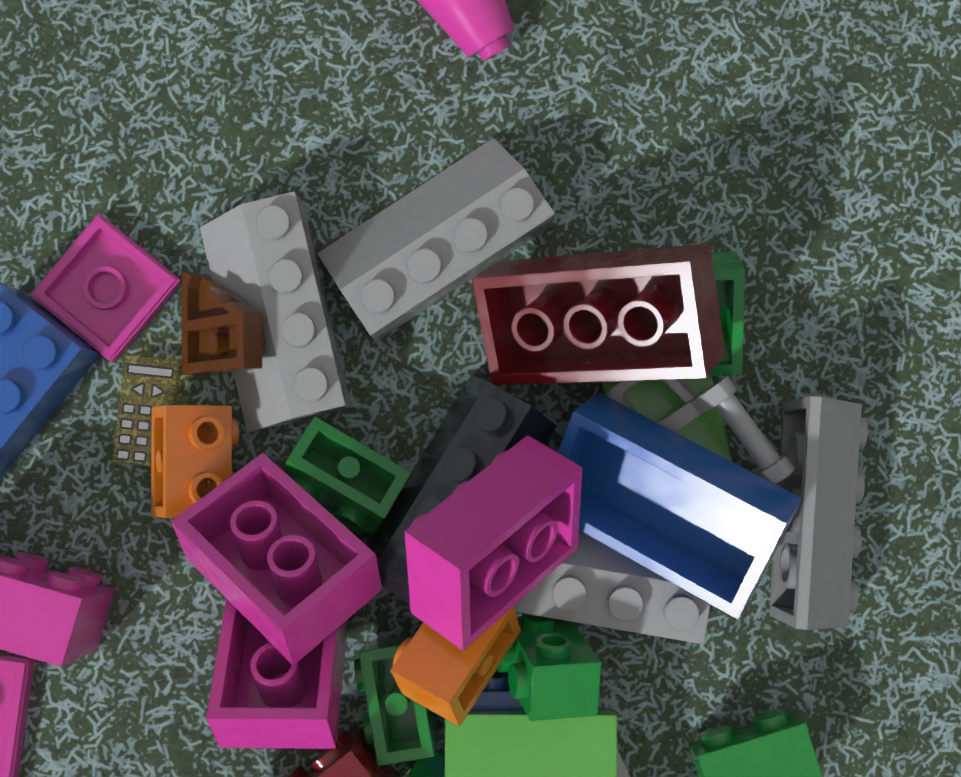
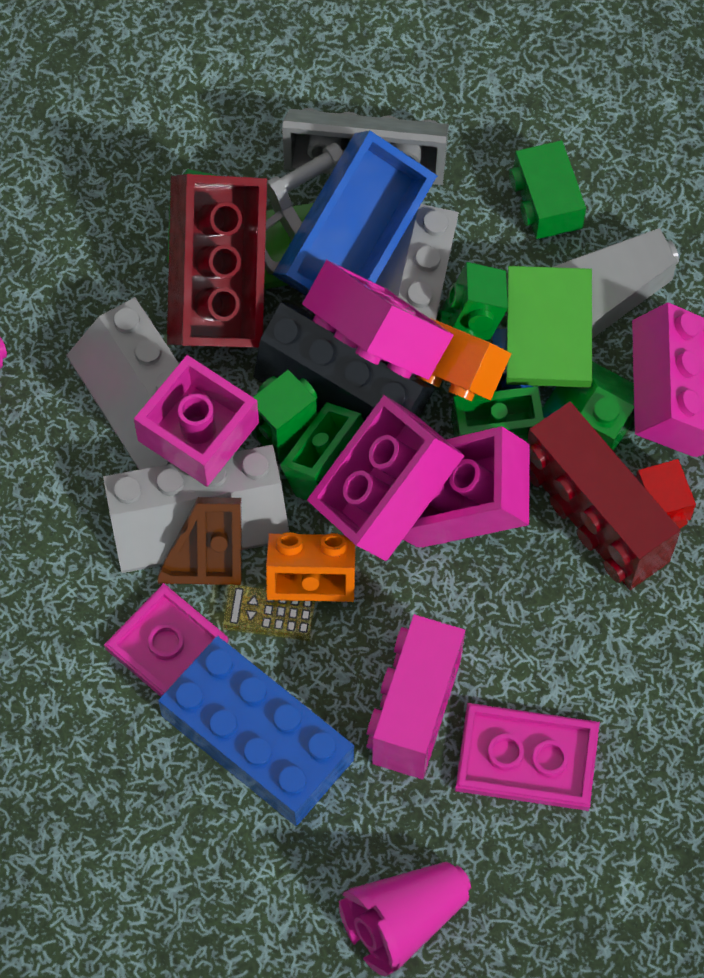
camera: 90 degrees left, 20 degrees down
none -> dark pink brick [134,355,259,487]
none -> green brick [251,370,318,464]

